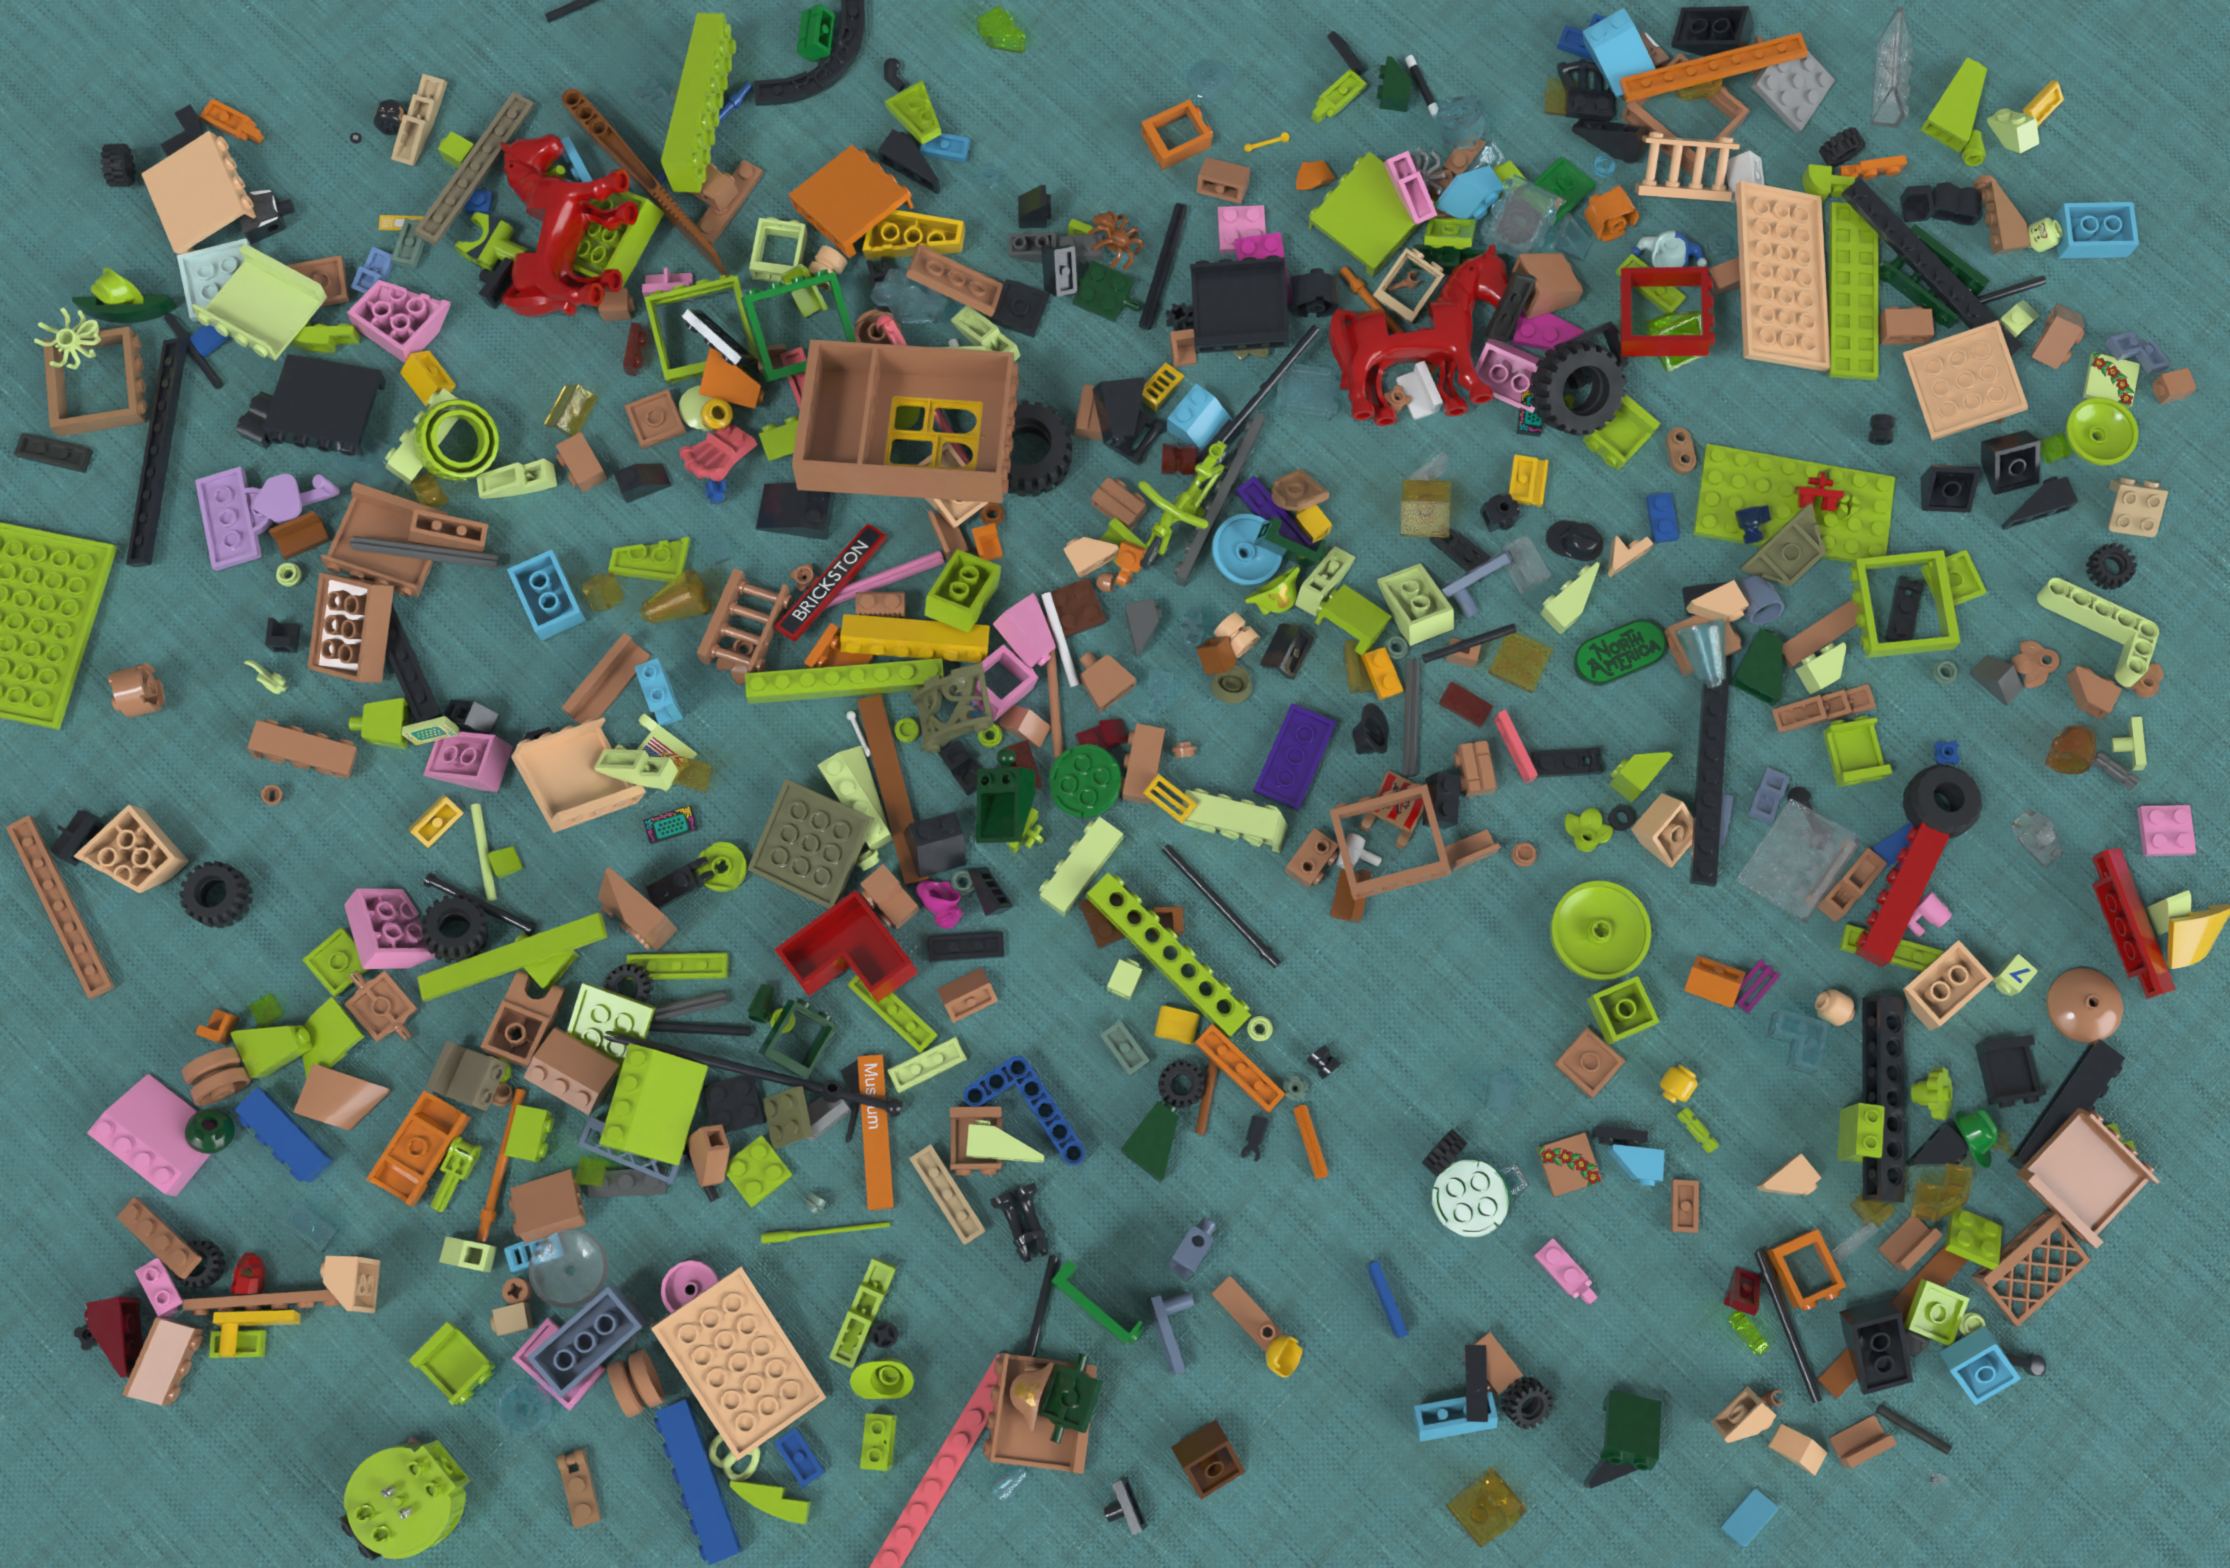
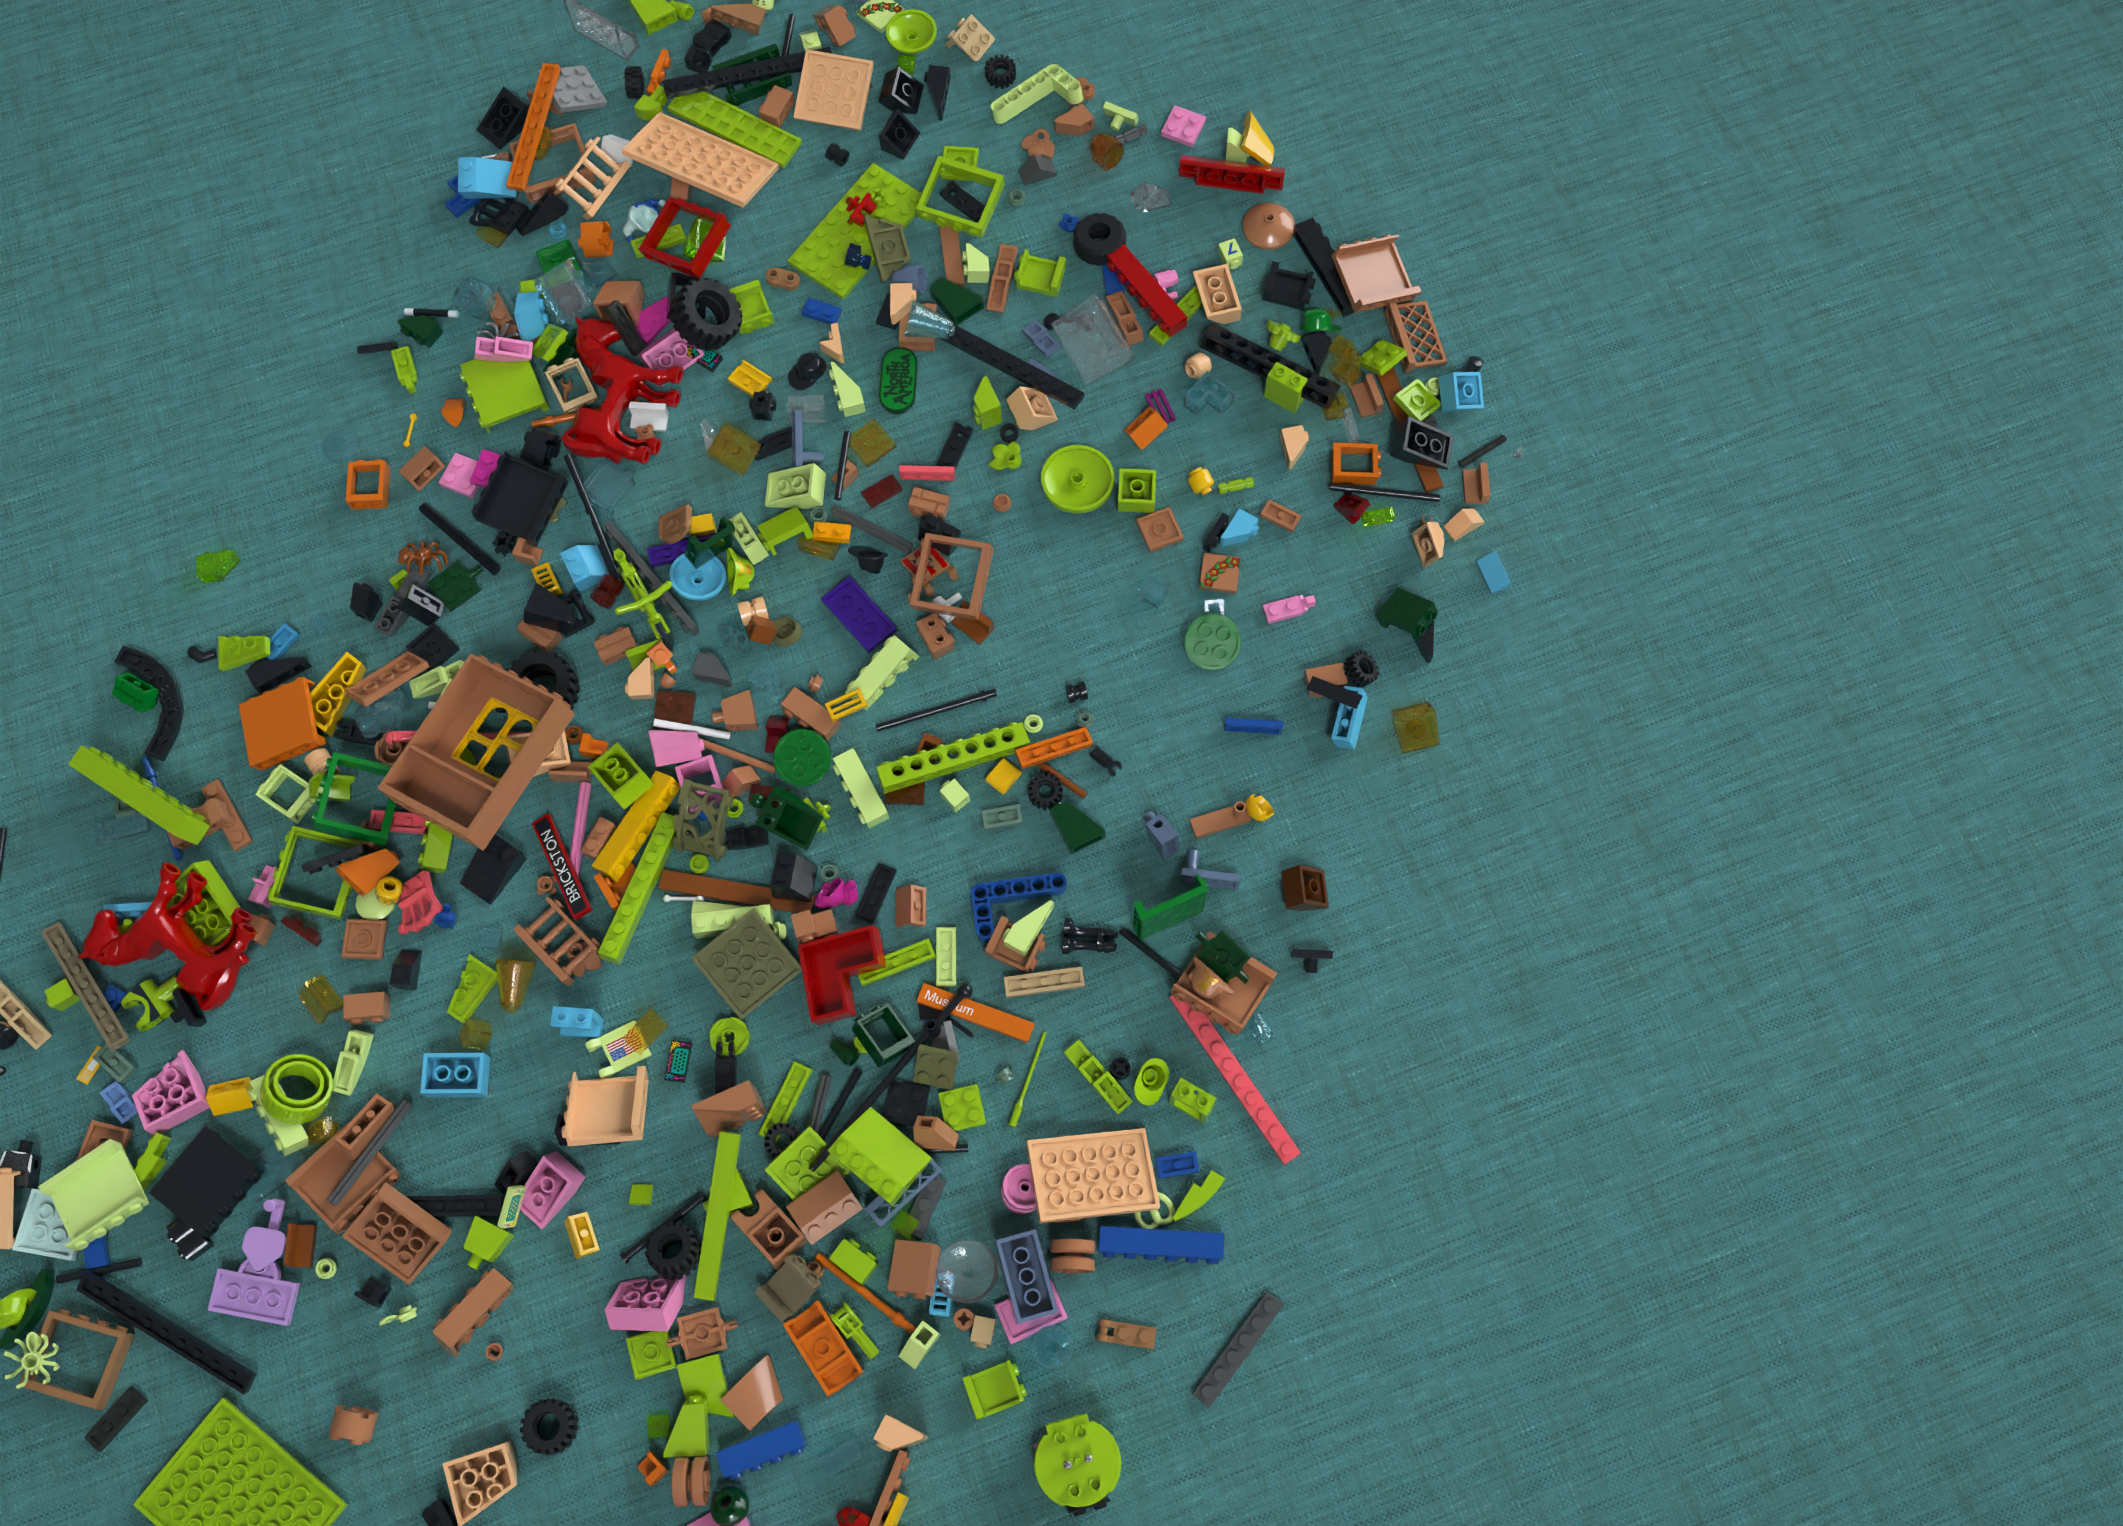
camera: 60 degrees left, 5 degrees down
yellowish green bar [471,804,497,901] -> none
dark orange piece [561,88,728,276] -> none
nougat panel [561,633,650,725] -> none
yellowish green slope [594,749,678,789] -> none
black slope [968,867,1013,916] -> none
black panel [1260,623,1314,680] -> none
orange axle [1293,1104,1329,1179] -> none
black tyre [1422,1129,1468,1177] -> none
nougat panel [1444,829,1501,872] -> none

